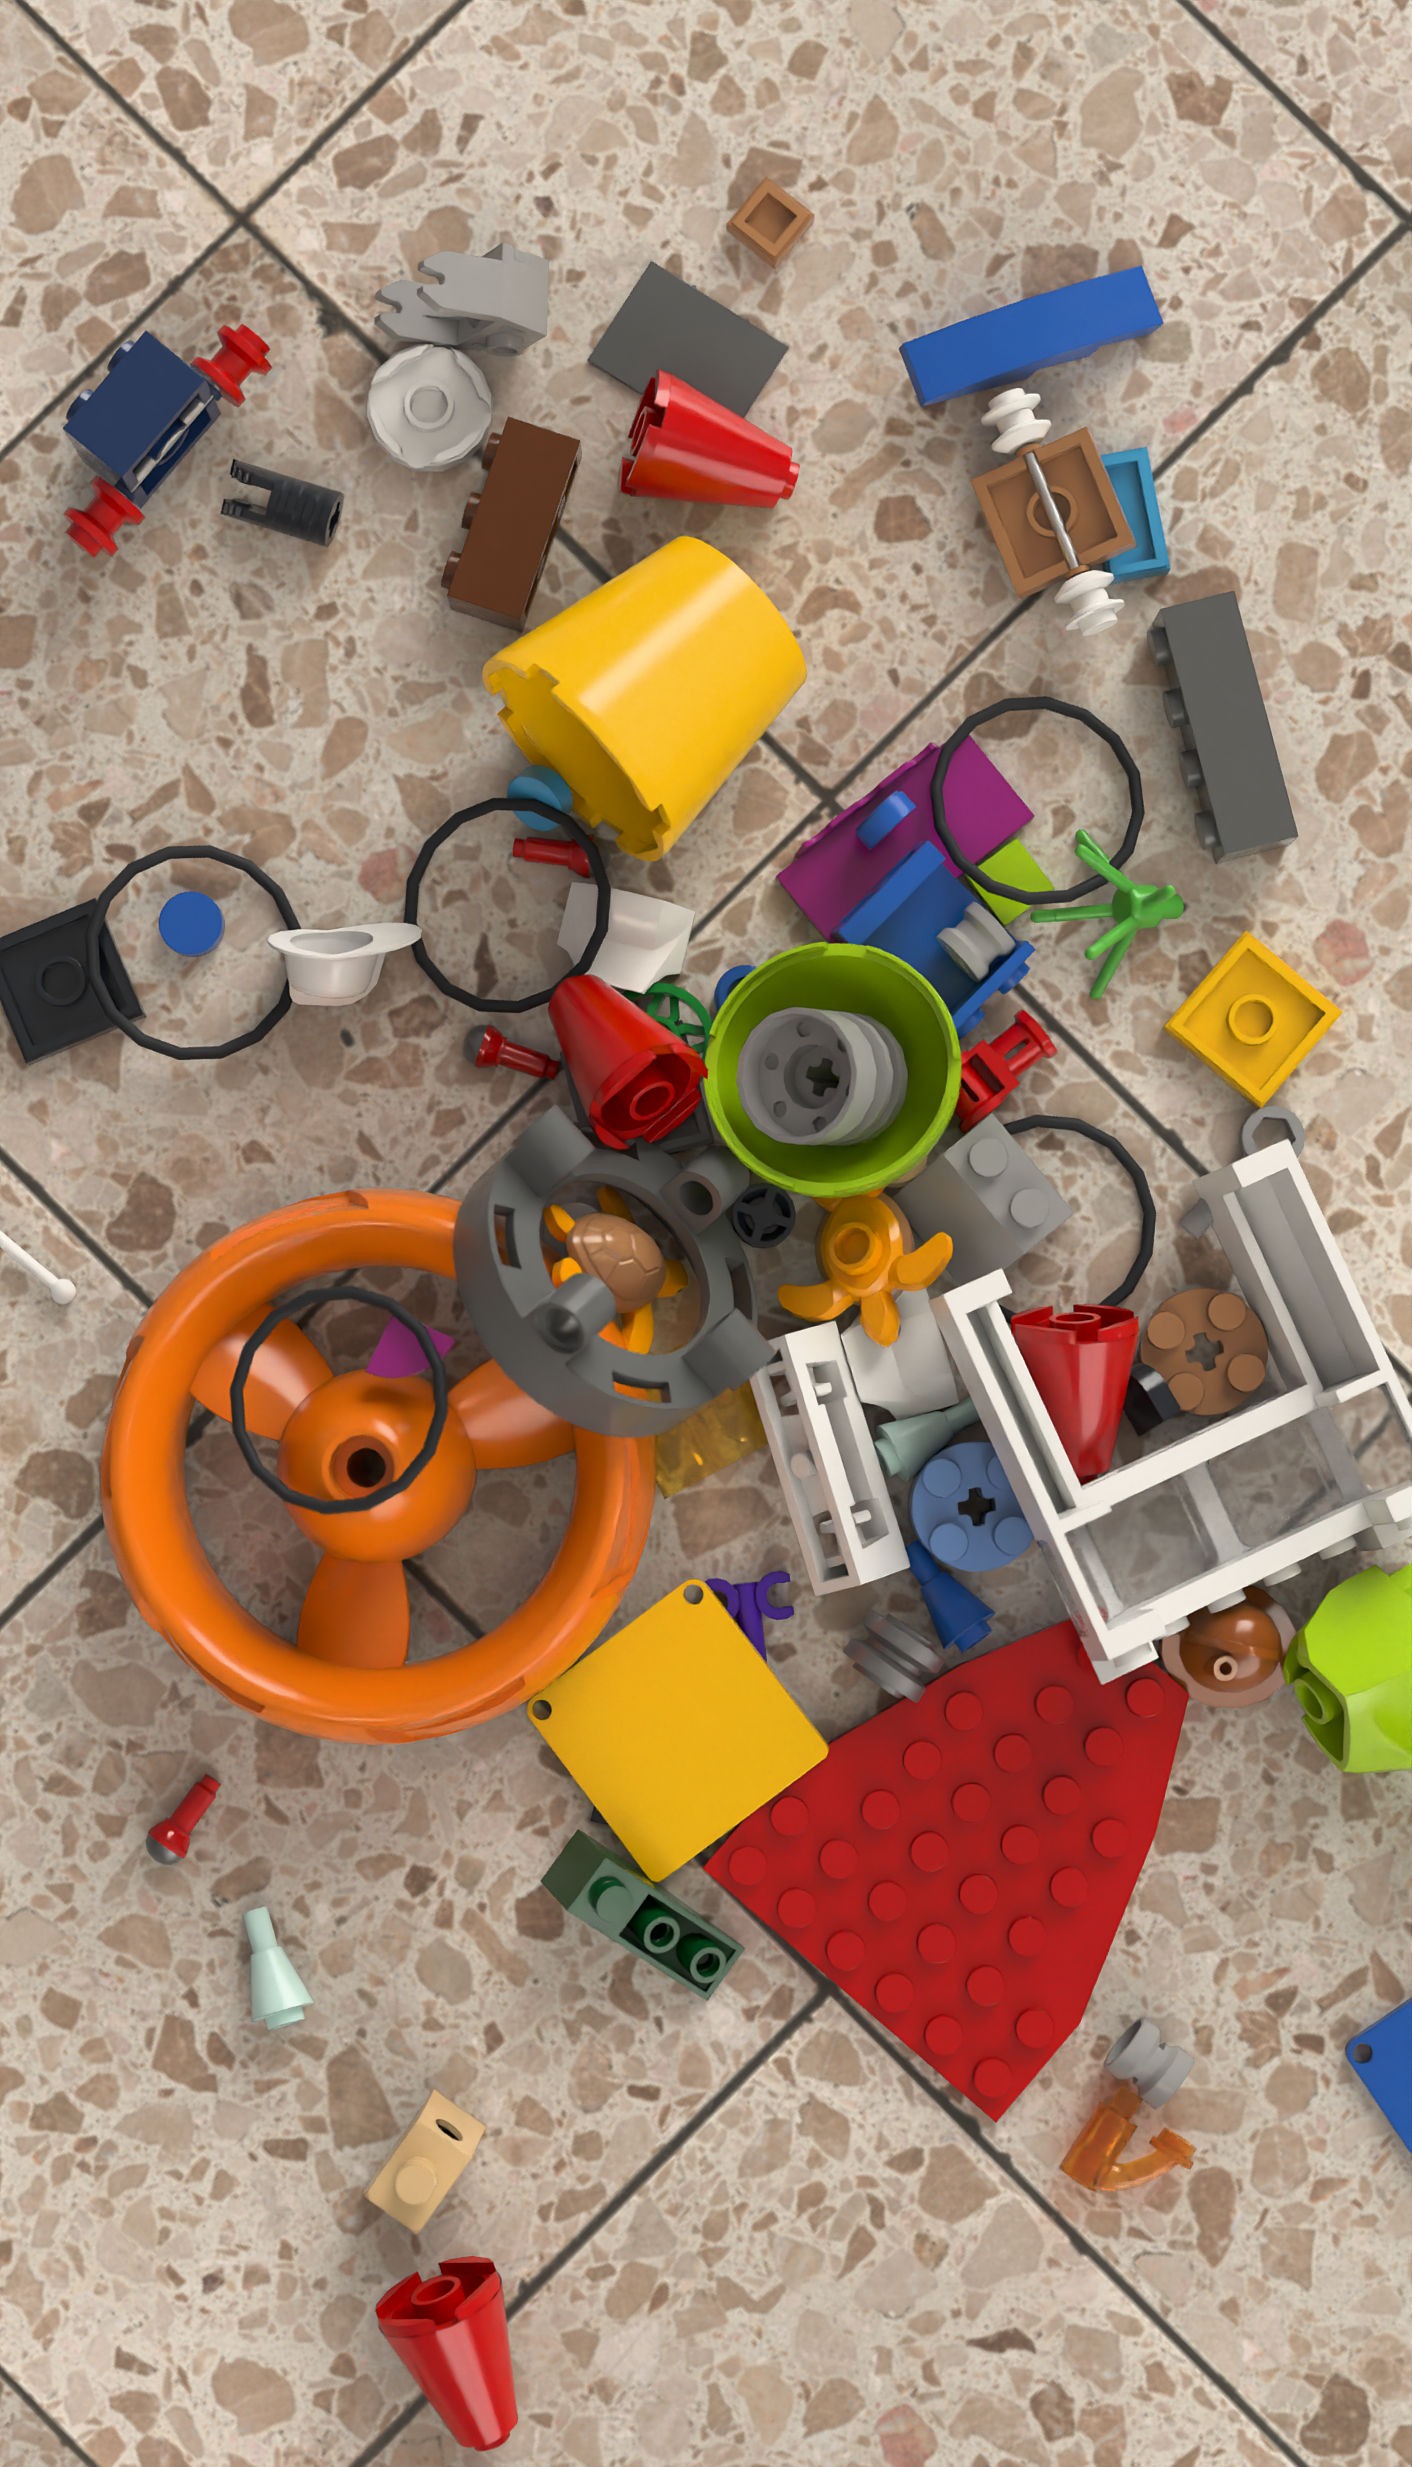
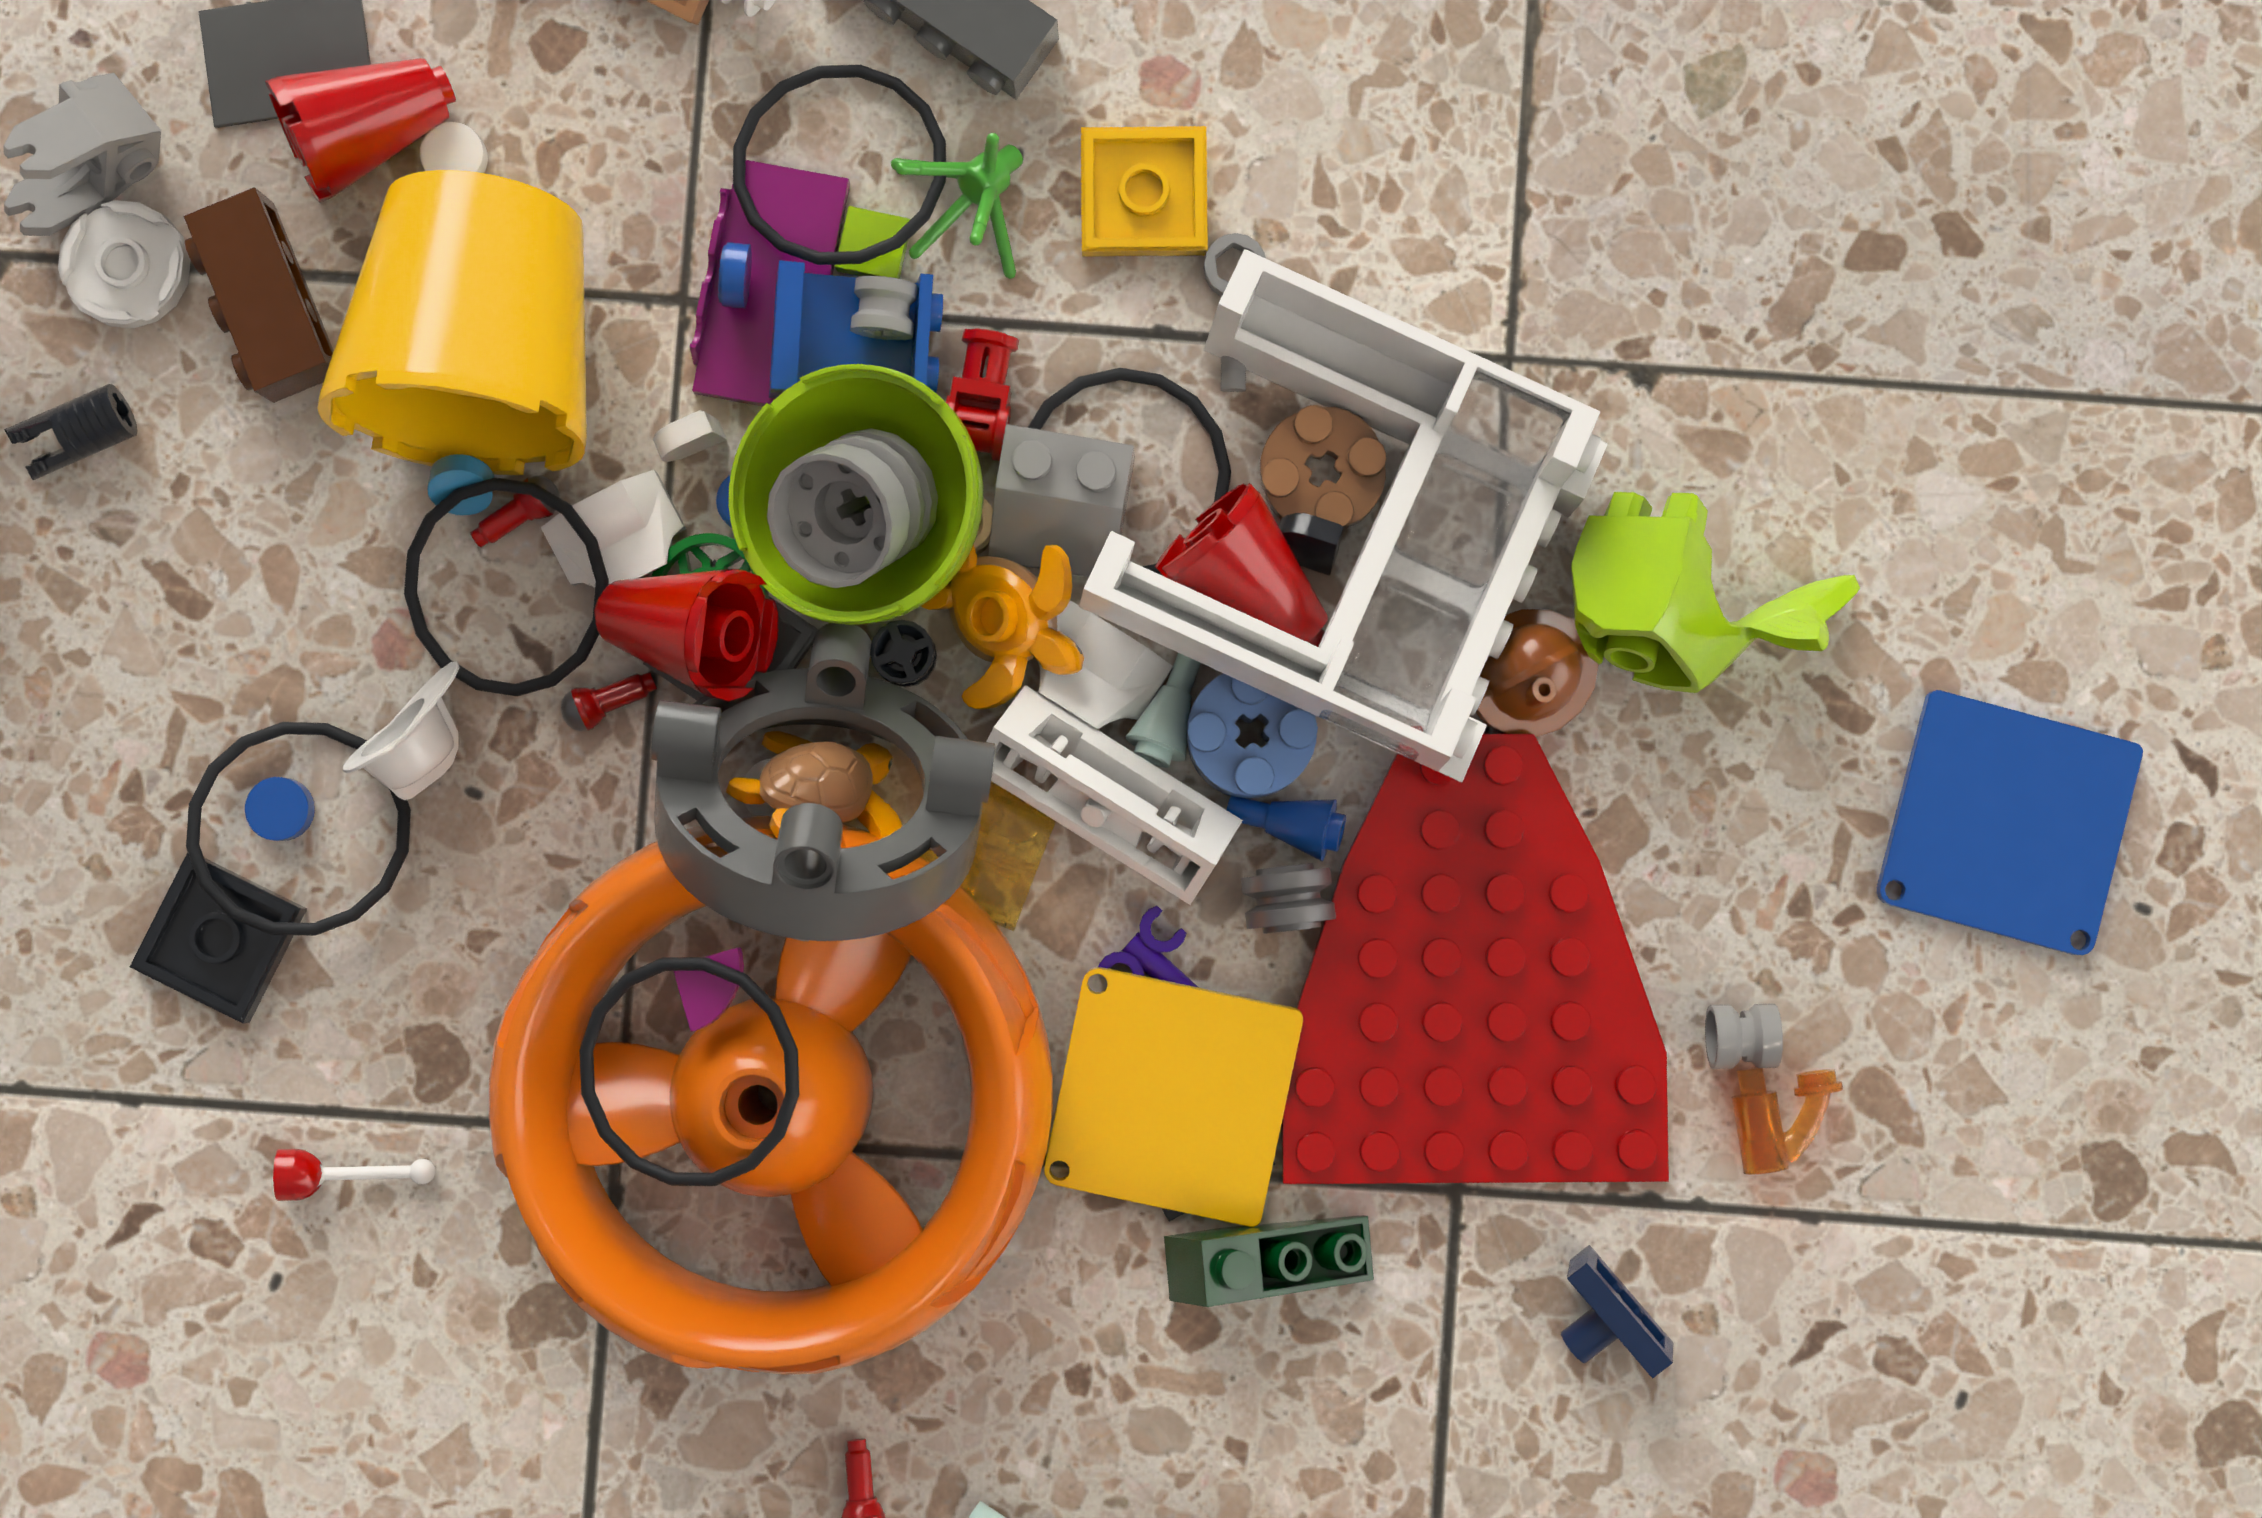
camera: 35 degrees left, 0 degrees up
none -> white tile [420,122,488,173]
none -> white tile [653,410,727,462]
none -> dark blue tile [1561,1245,1674,1379]

